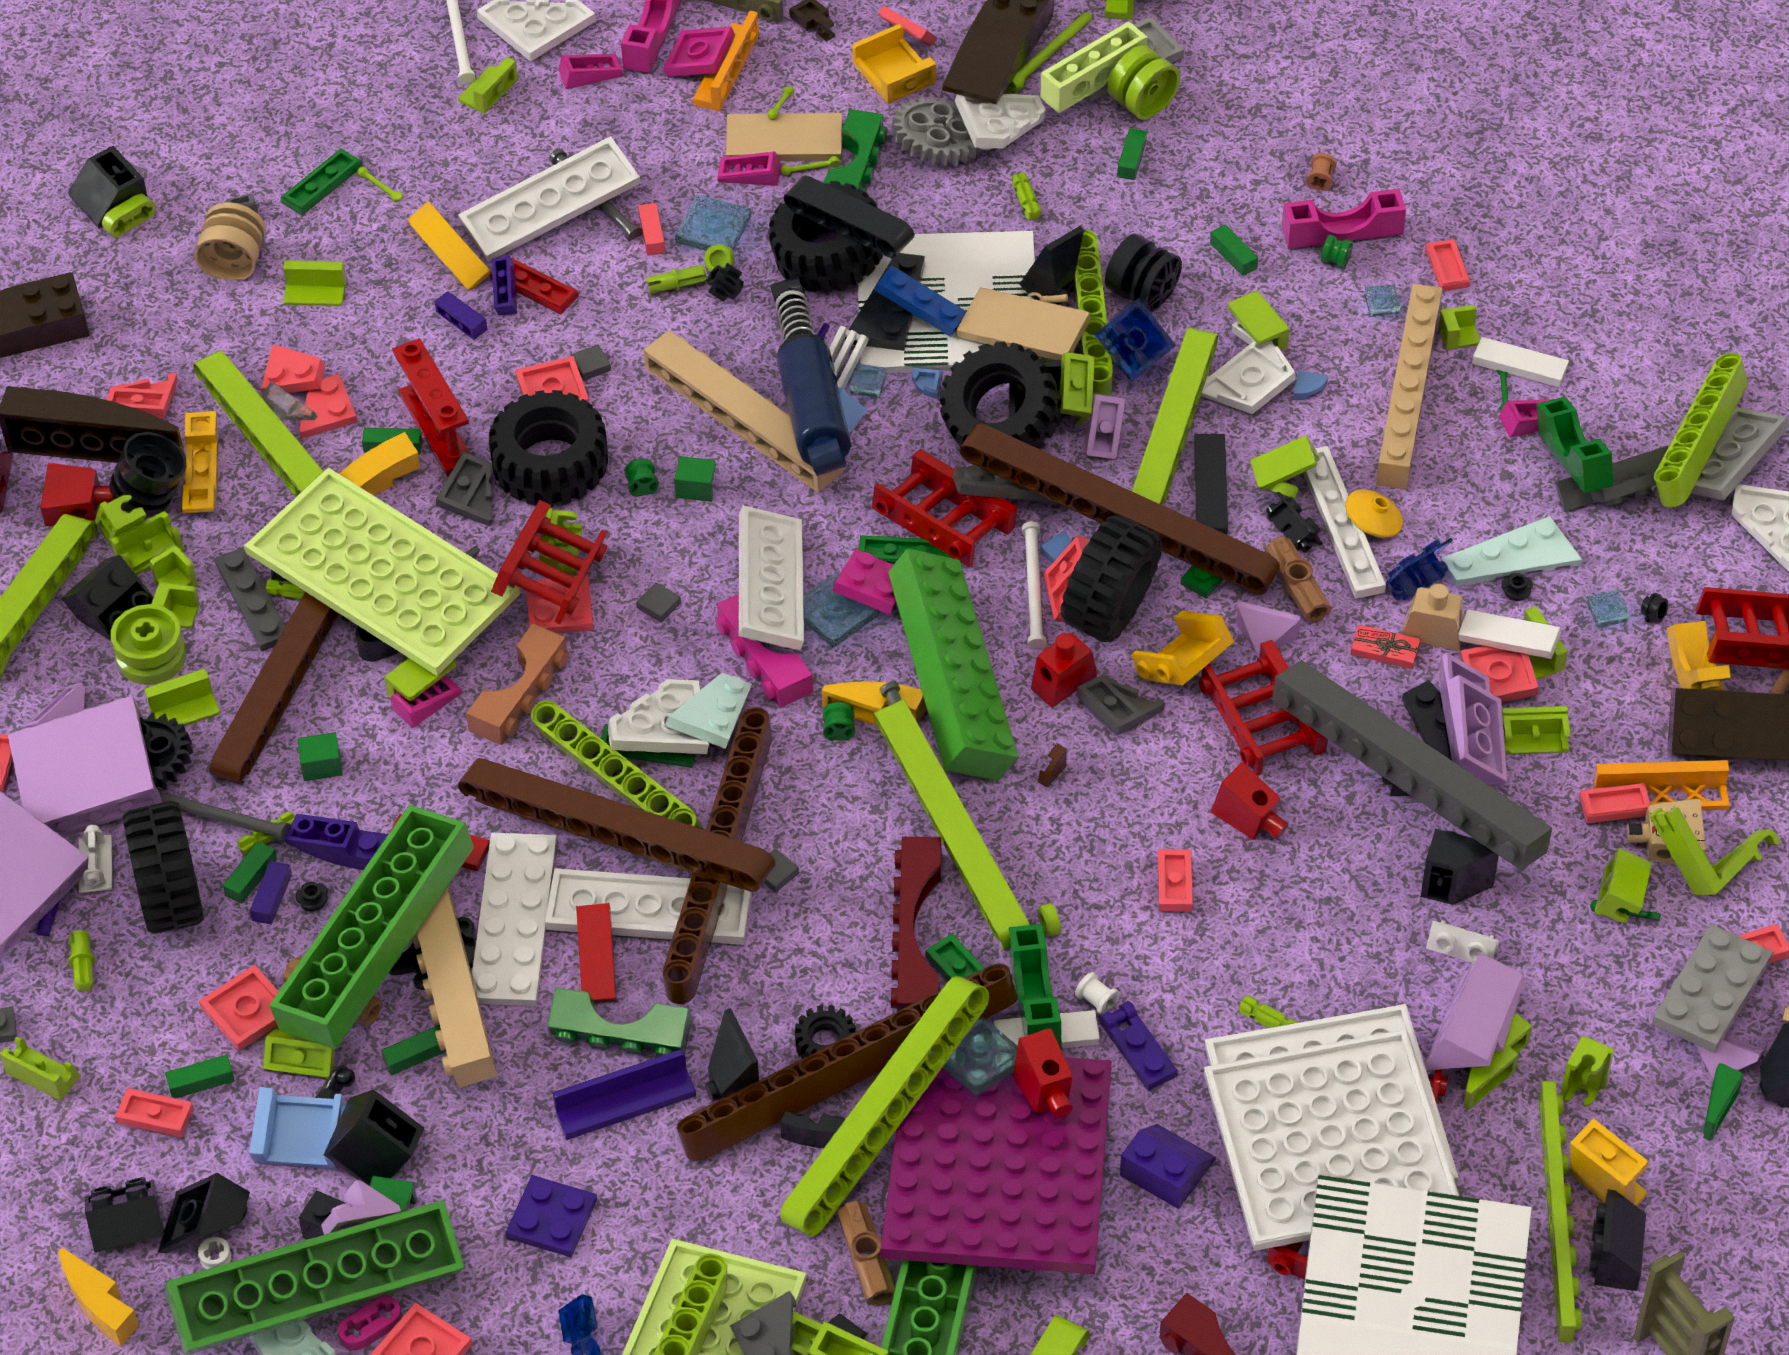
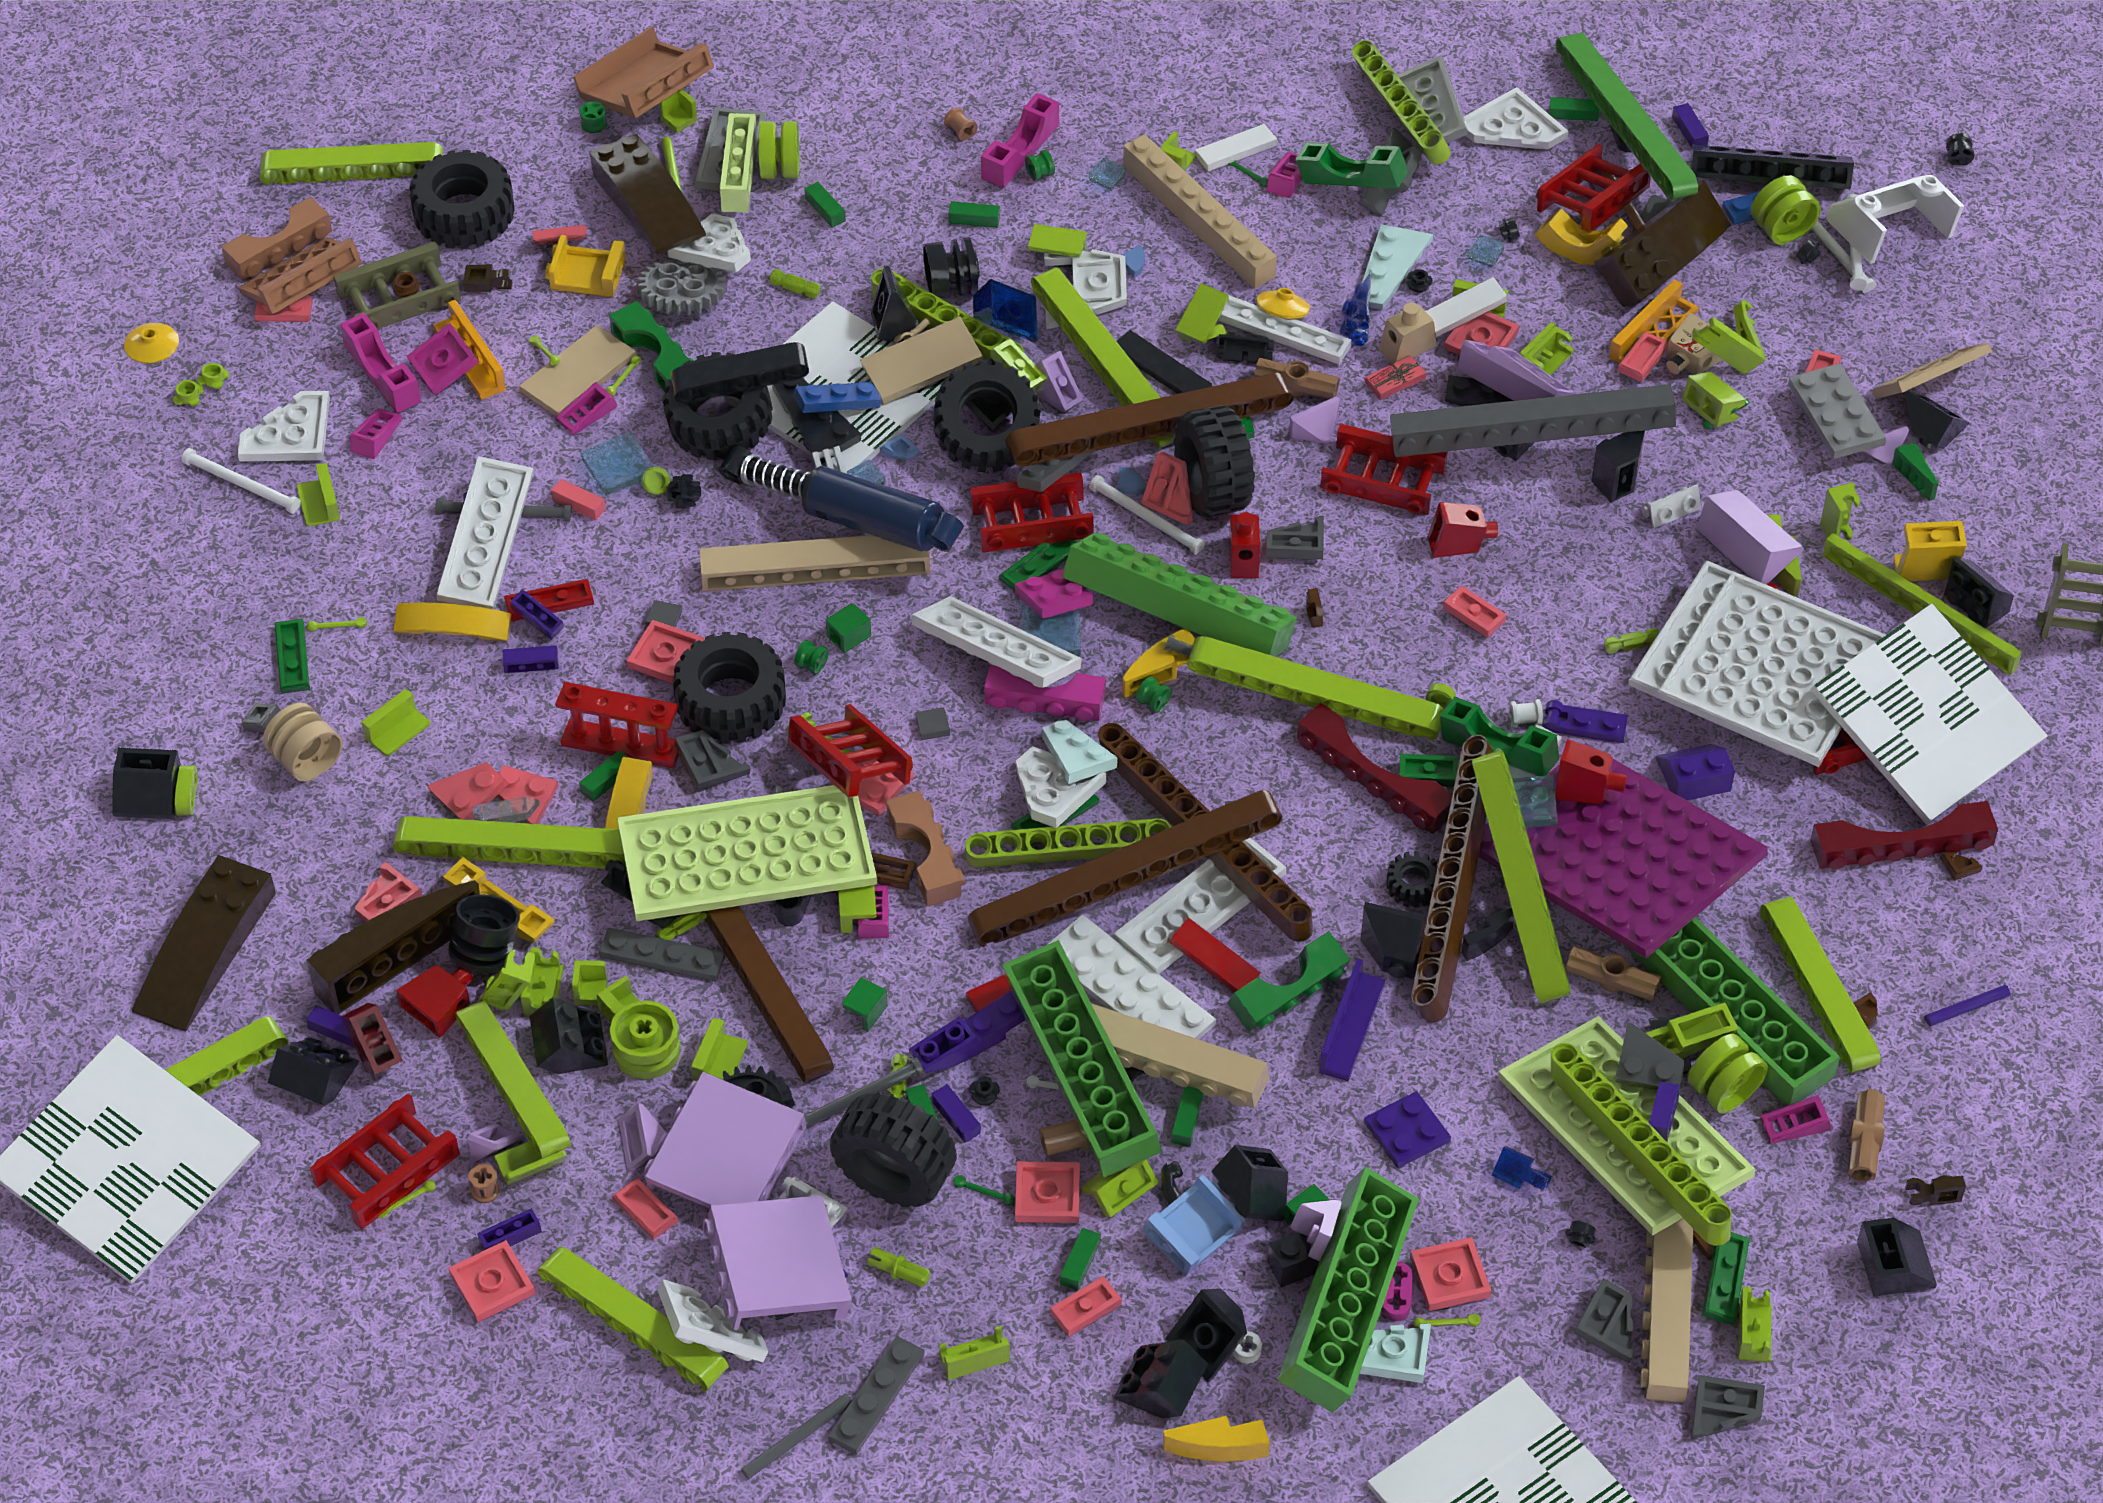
camera: 50 degrees left, 0 degrees up
lime axle [646,265,707,295] -> none
yellow panel [1131,611,1235,686] -> none
coral tile [1425,239,1470,291] -> none
none -> reddish brown tile [871,852,916,890]
none -> green hinge [953,1175,1015,1206]

